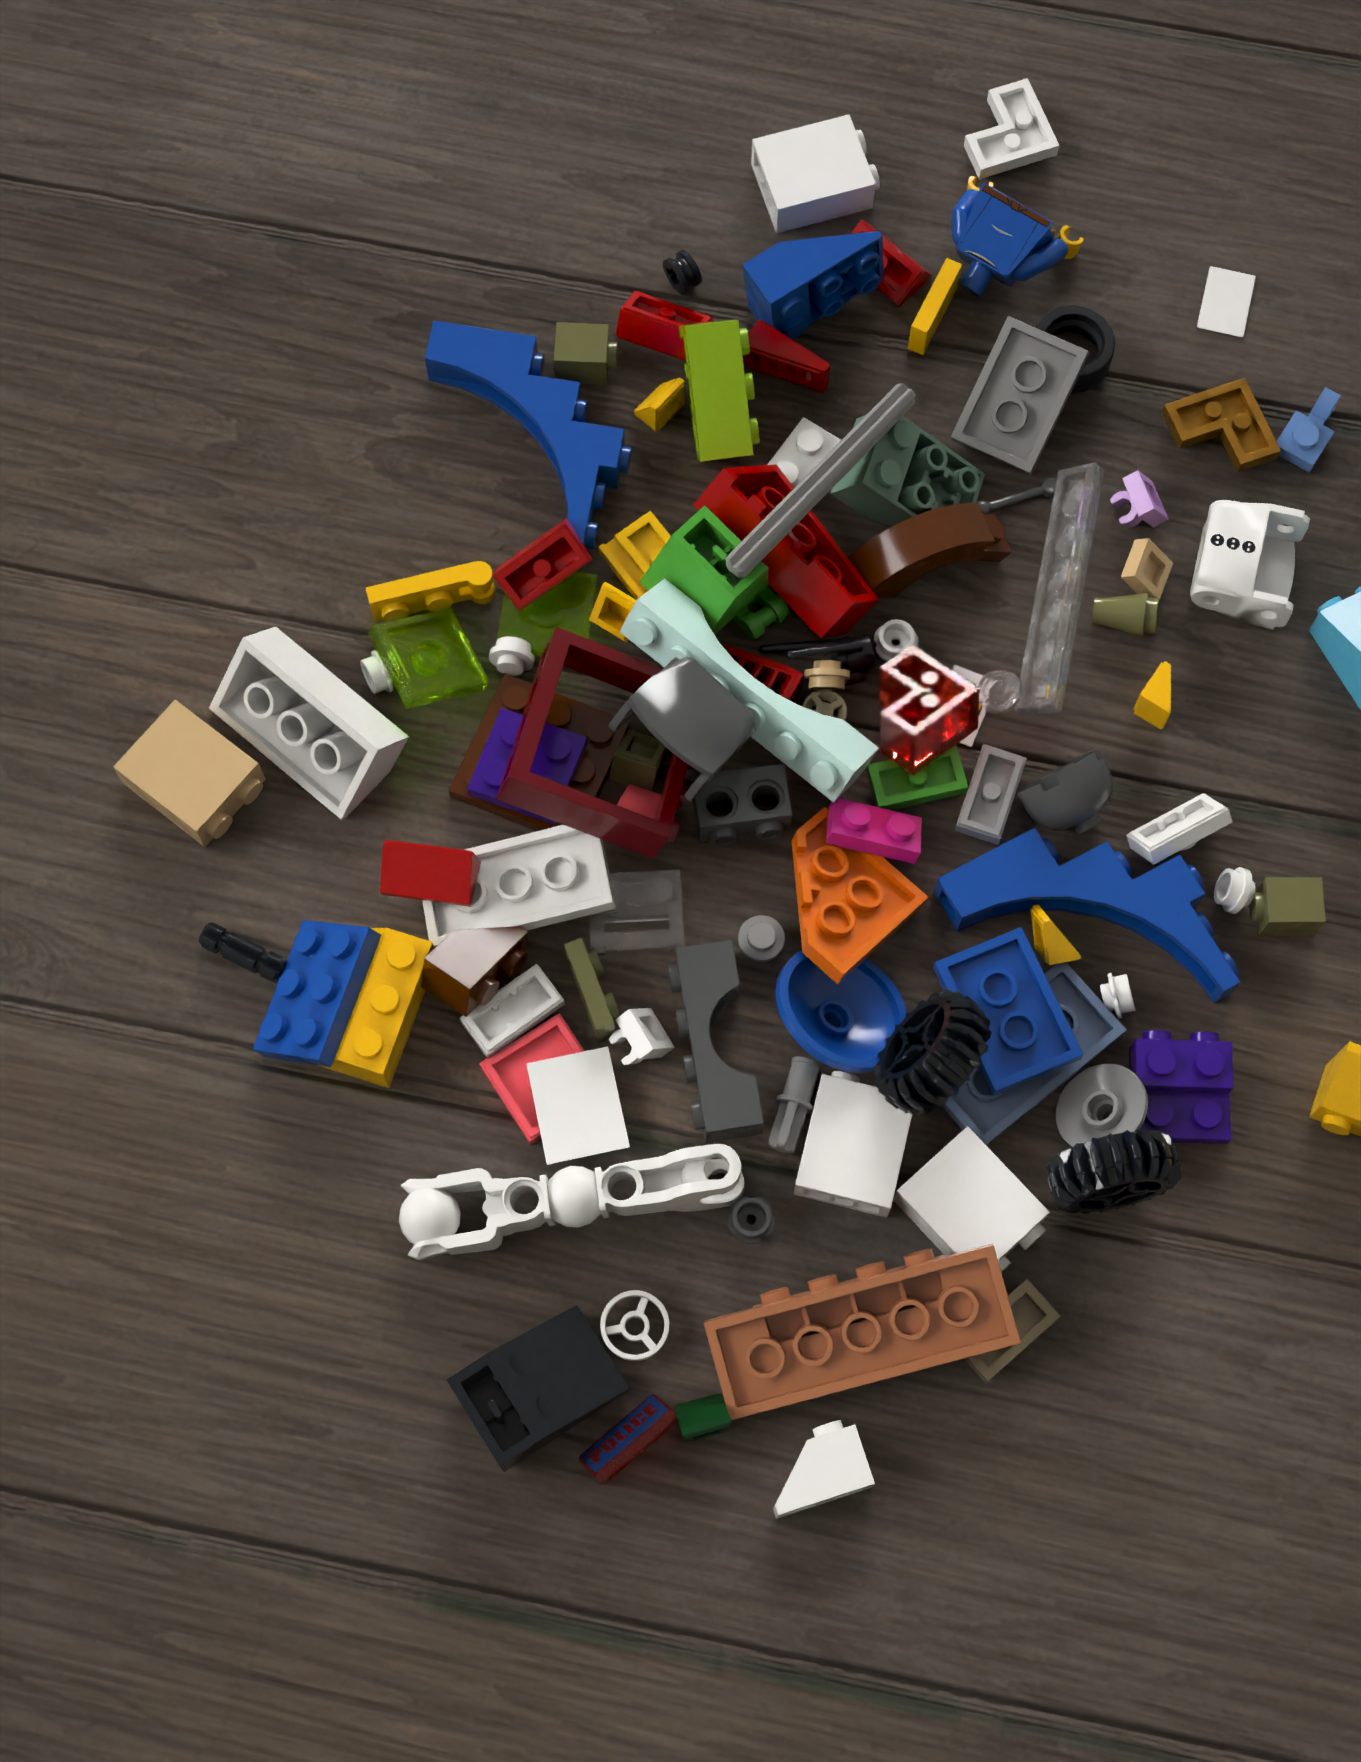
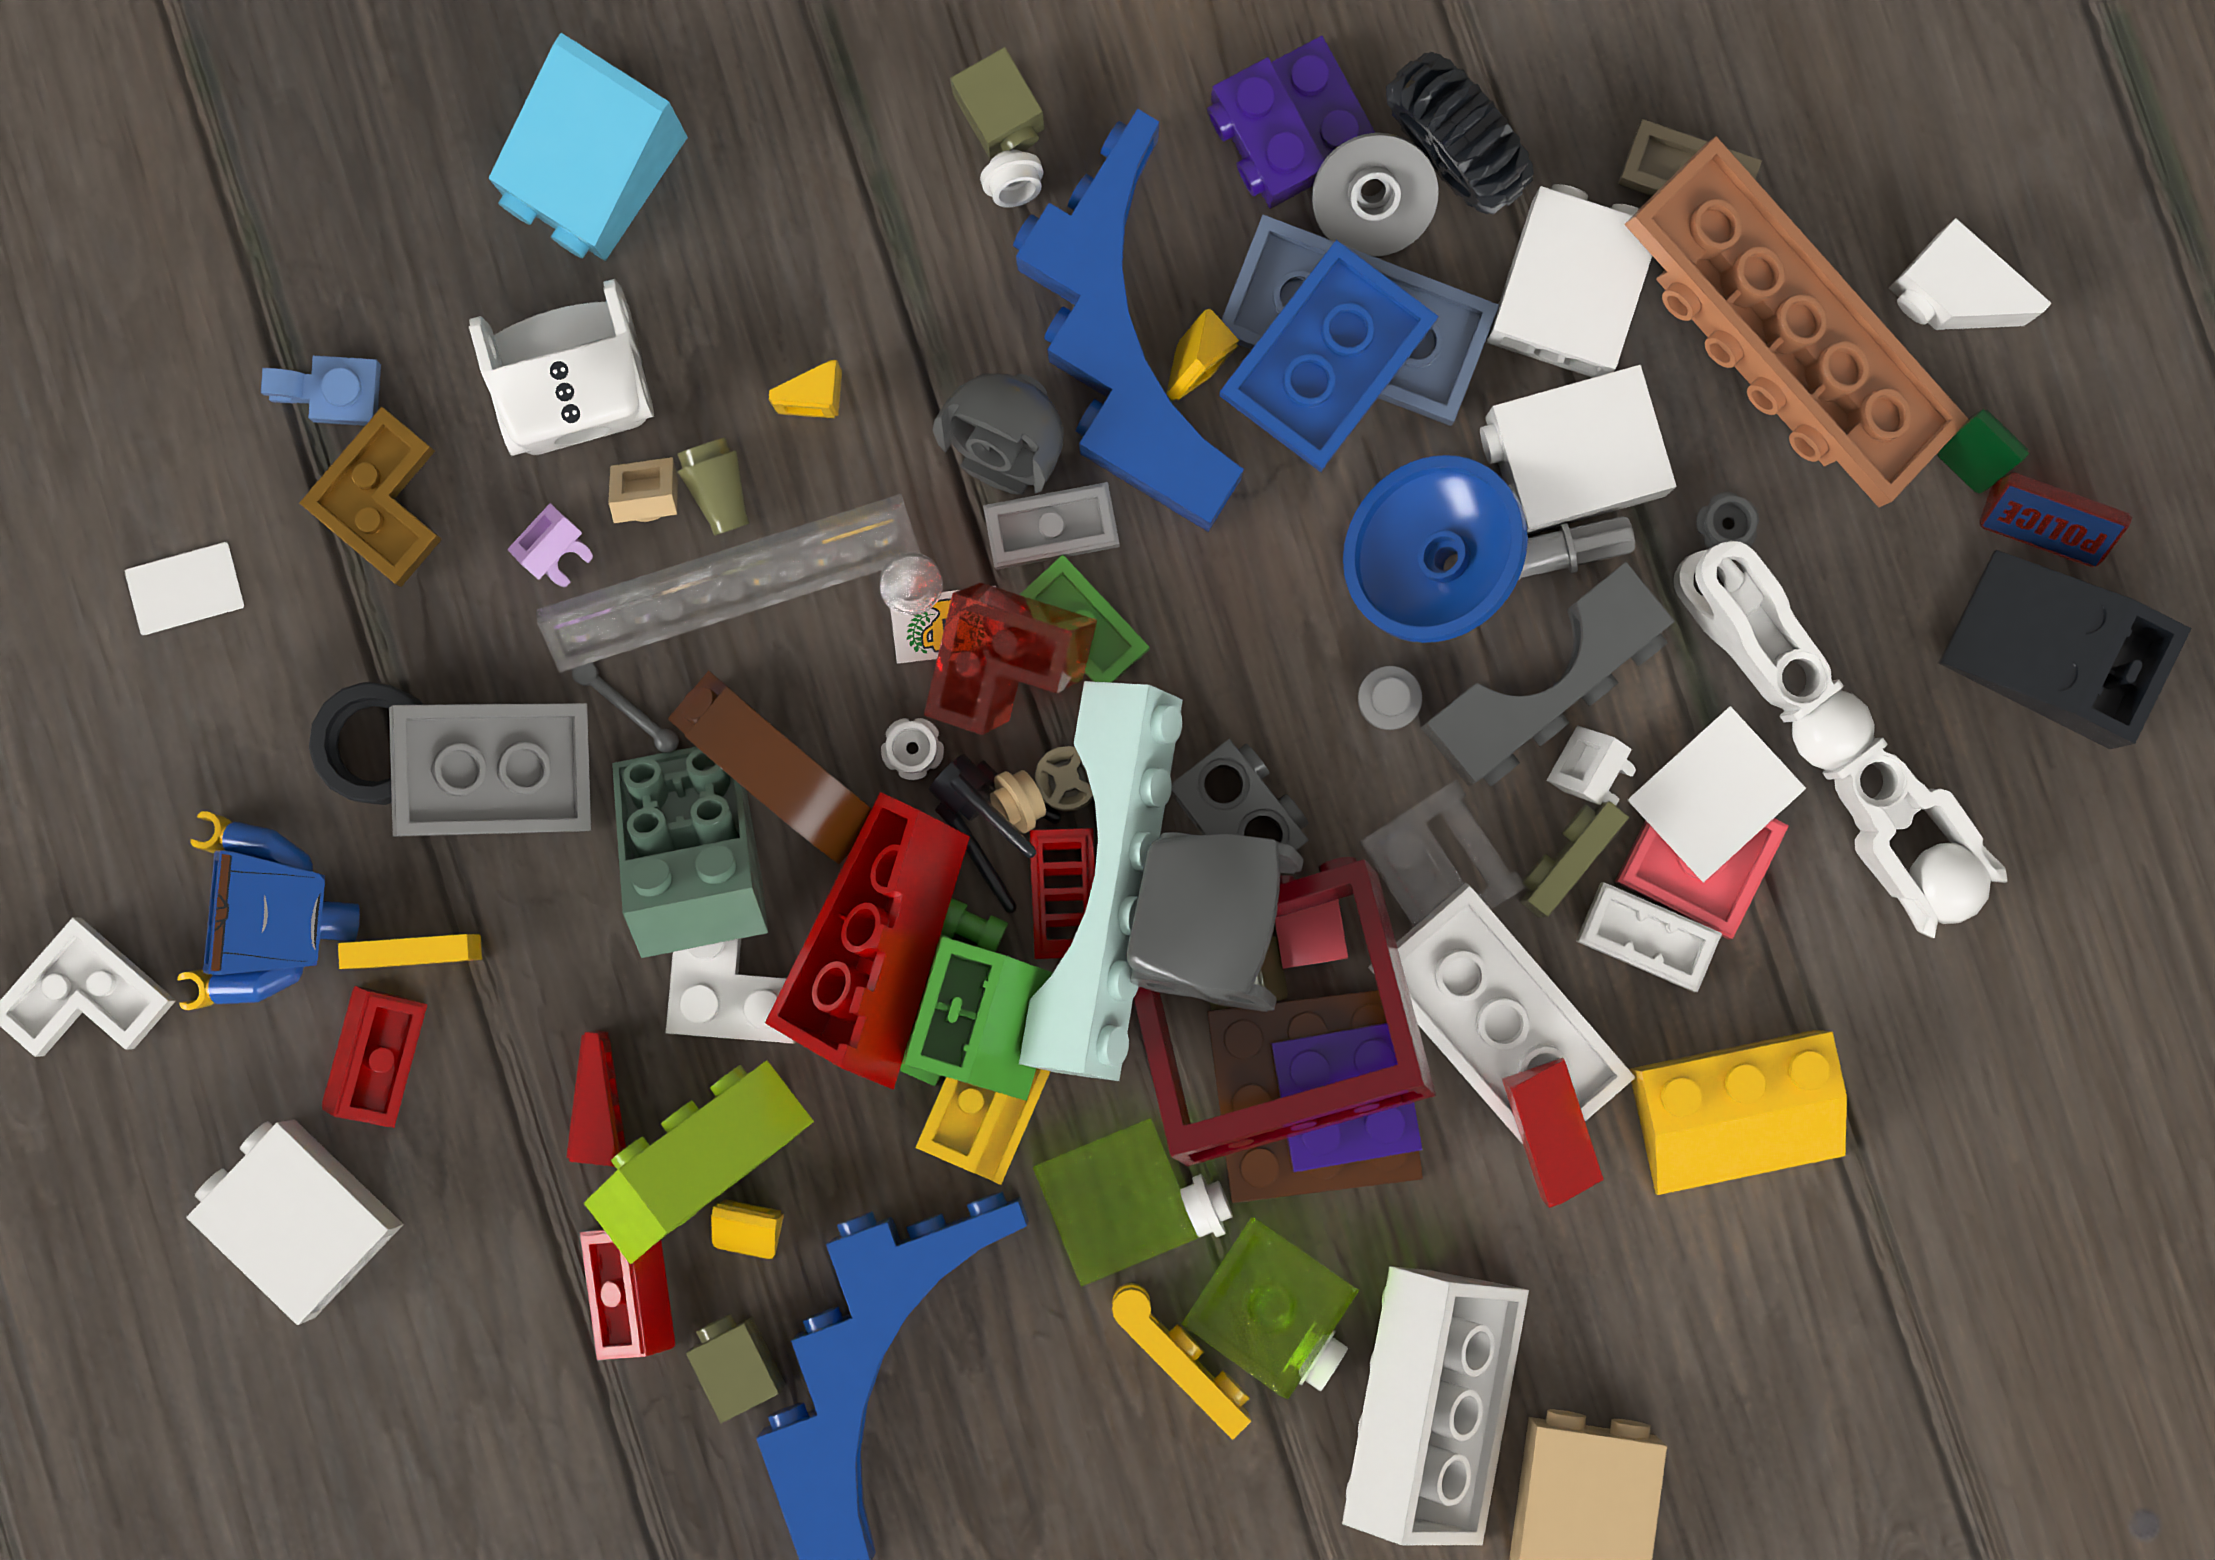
camera: 115 degrees left, 15 degrees up
black axle [199,922,287,983] -> none
blue plate [252,920,381,1067] -> none
slope [421,926,528,1017] -> none
red slope [492,518,592,612] -> none
yellow slope [589,582,636,642] -> none
white piece [600,1290,669,1361] -> none
black bush [662,250,702,295] -> none
light grey axle [726,383,916,578] -> none
blue slope [742,231,884,339] -> none
orange plate [791,807,929,984] -> none
dark pink plate [826,798,922,864] -> none
black gear [873,989,992,1116] -> none
white plate [1100,972,1136,1018] -> none
white plate [1126,793,1232,865] -> none

